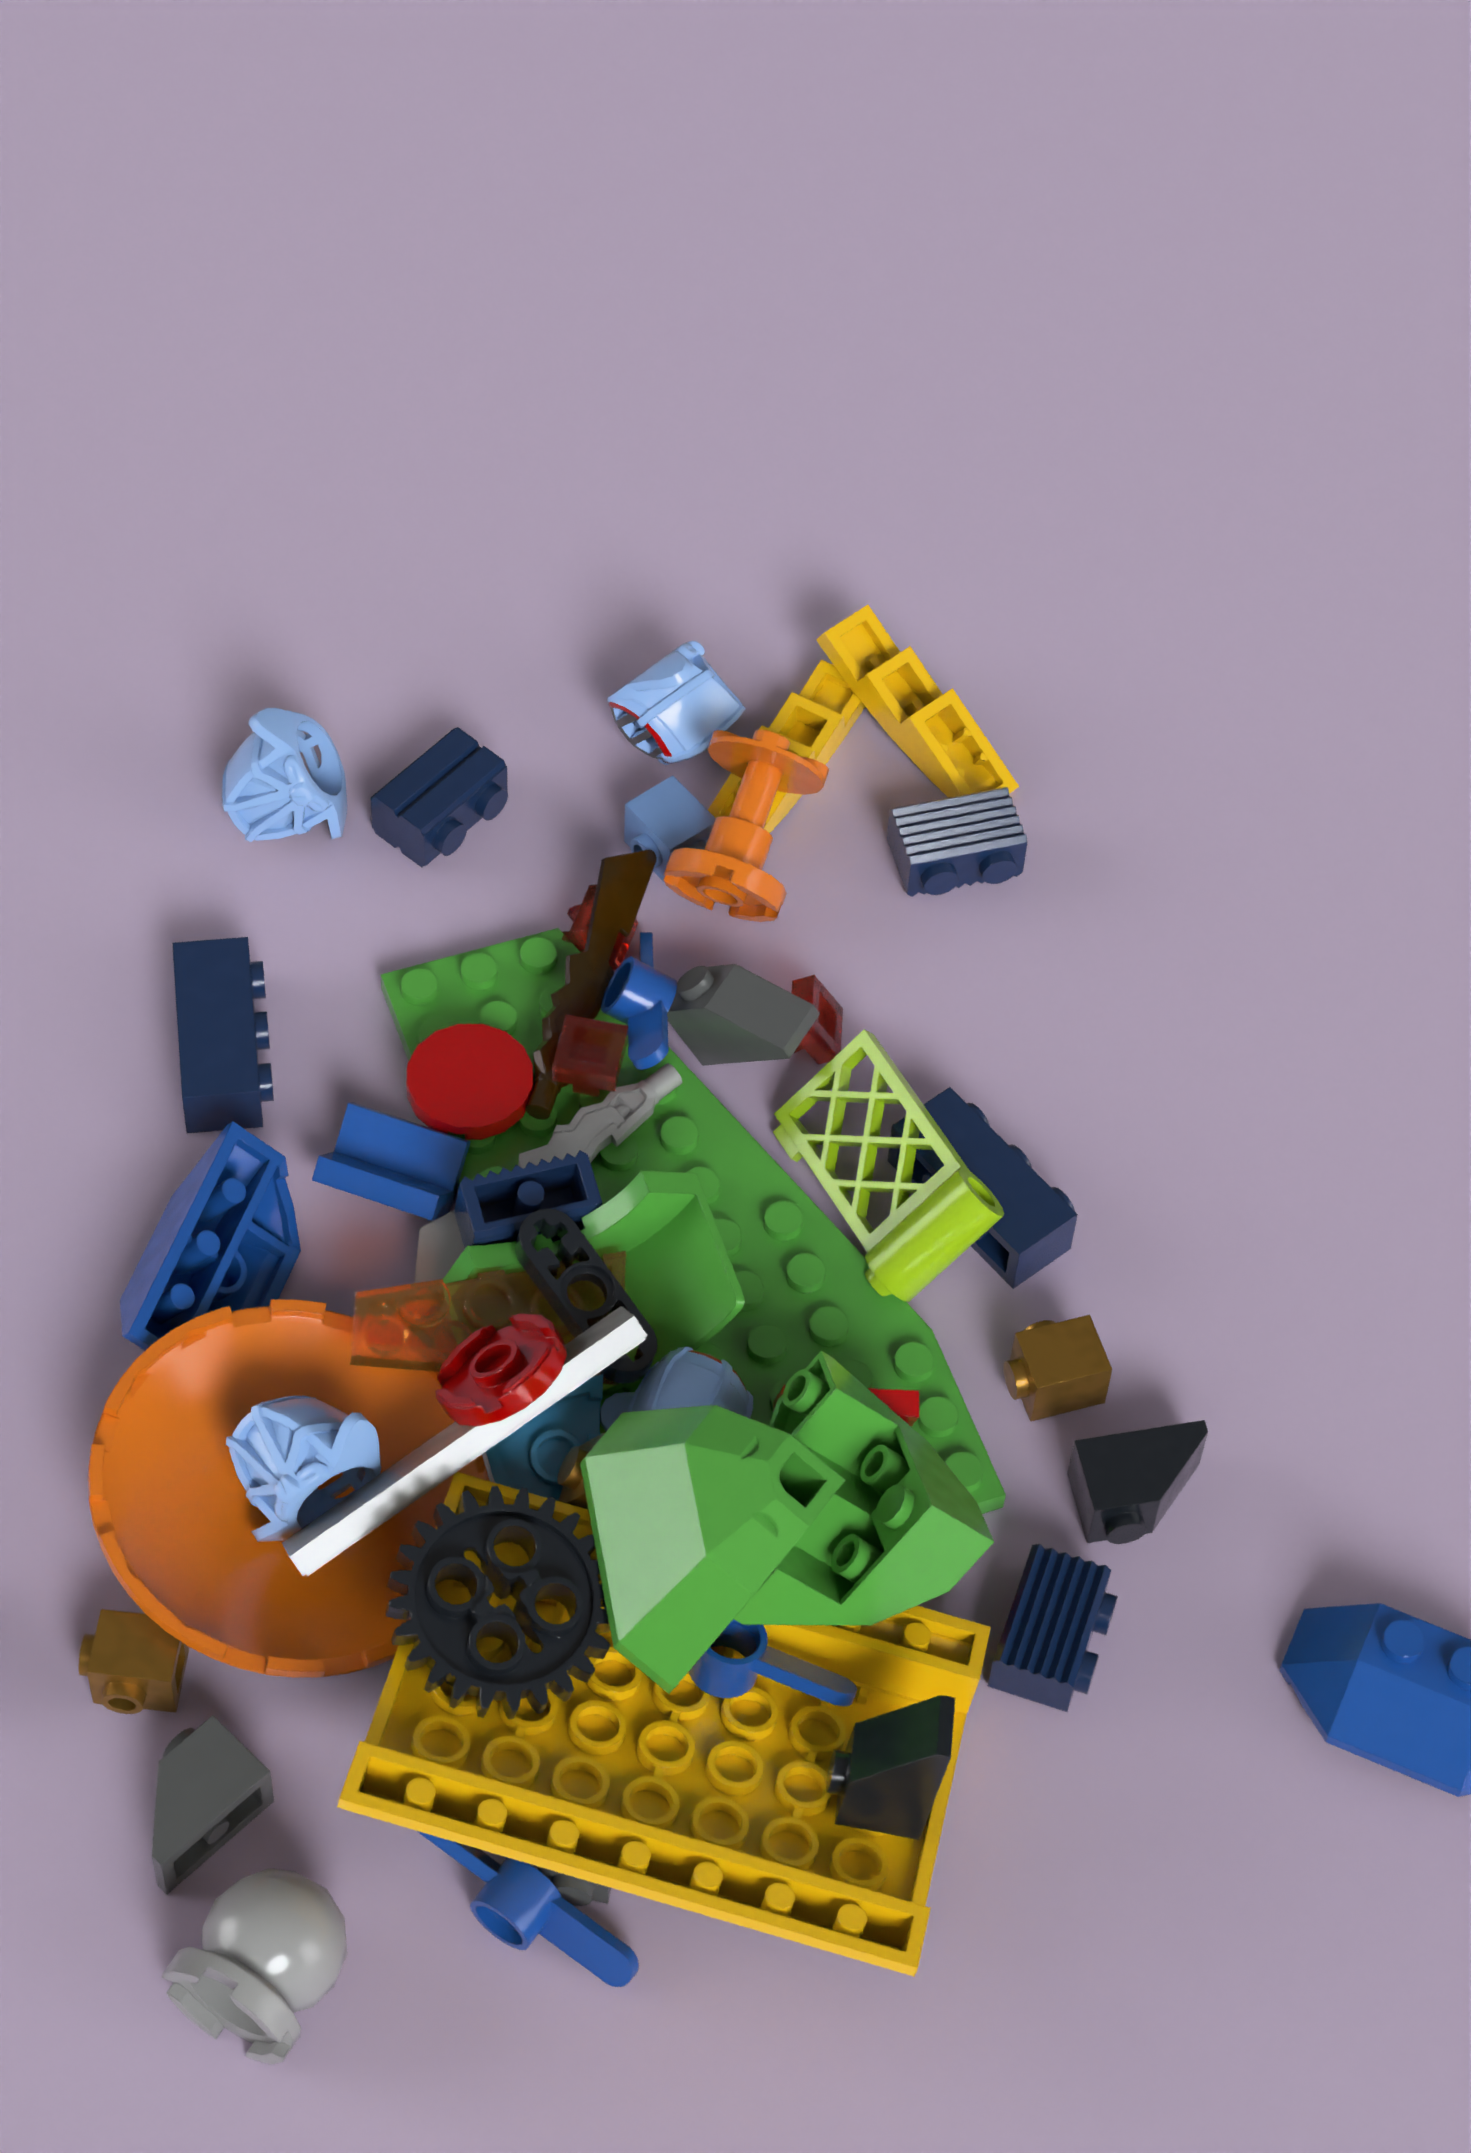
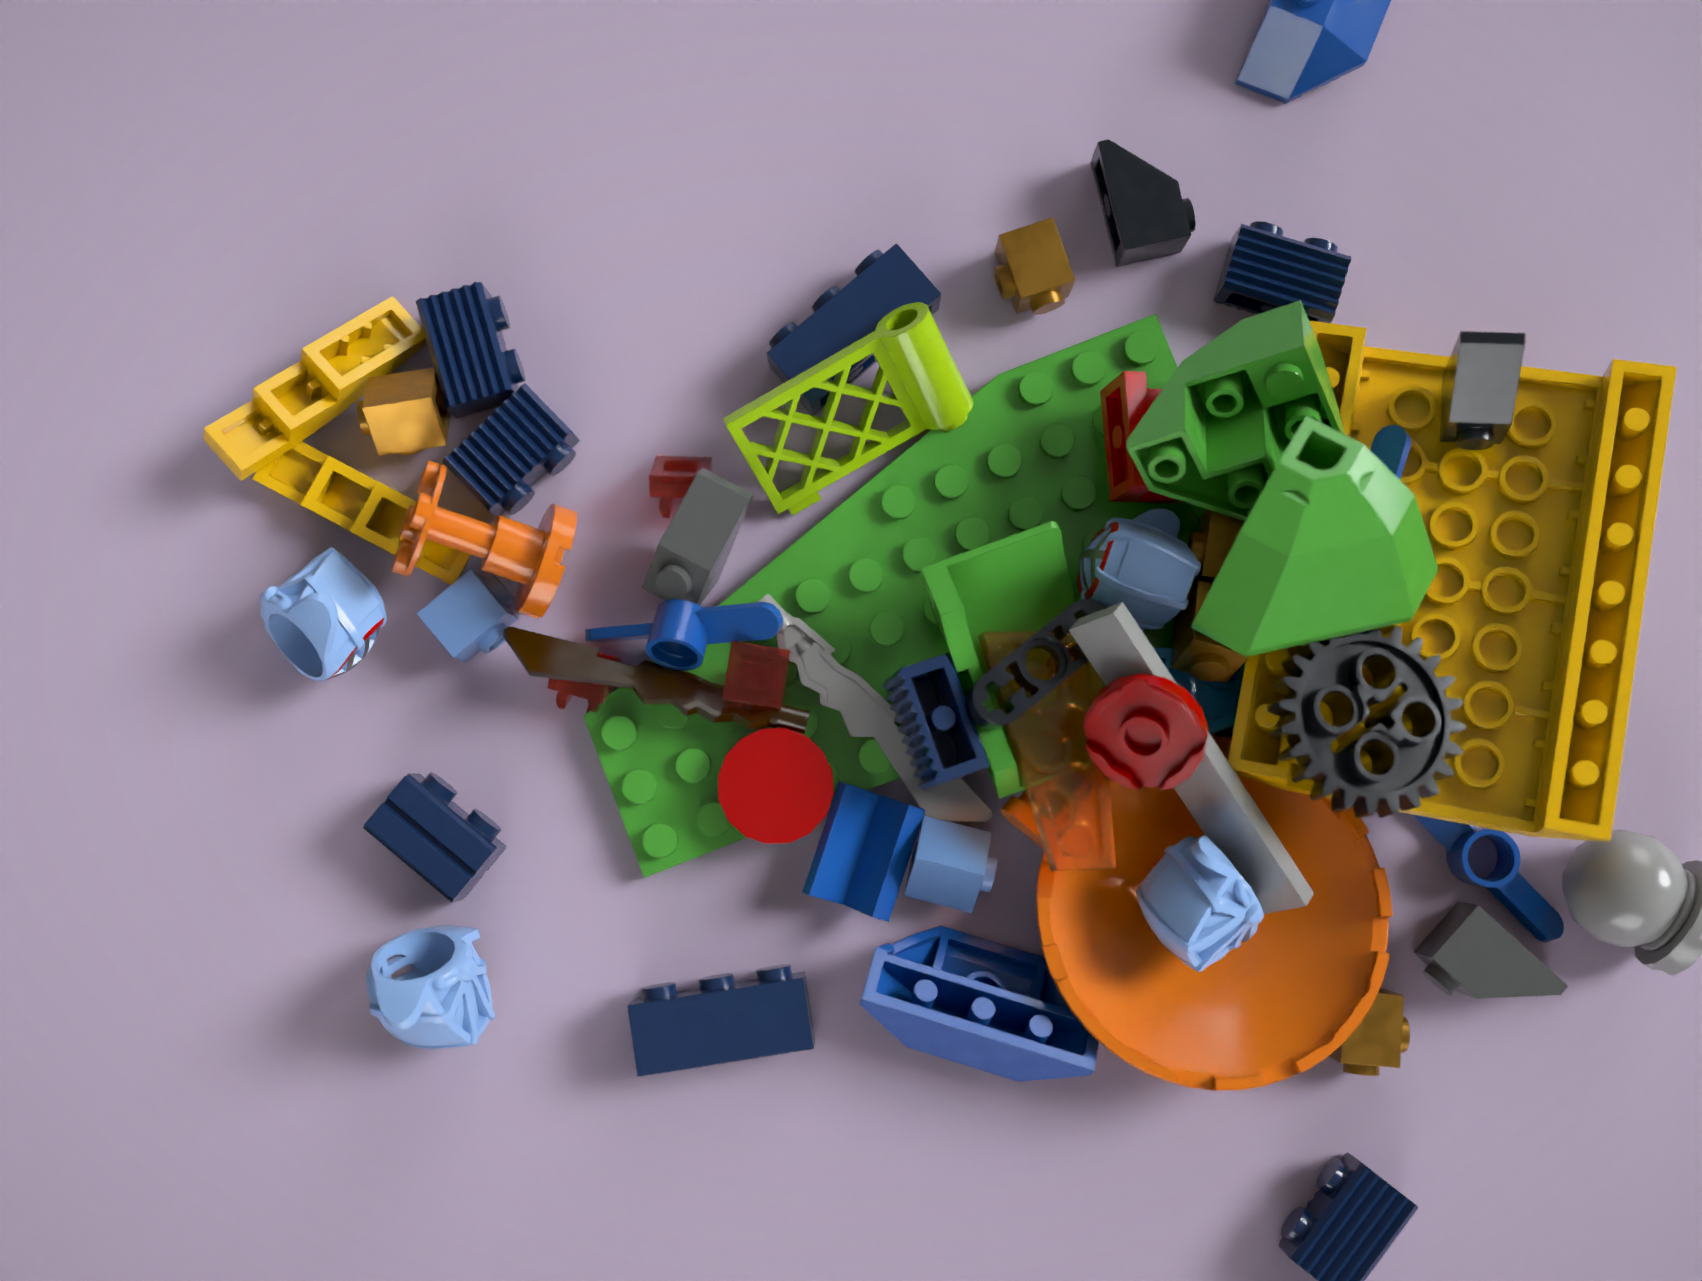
camera: 85 degrees left, 30 degrees up
none -> pearl gold brick [357,367,450,456]
none -> dark blue brick [442,383,580,517]
none -> medium blue brick [904,815,998,913]
none -> blue piece [1412,814,1564,943]

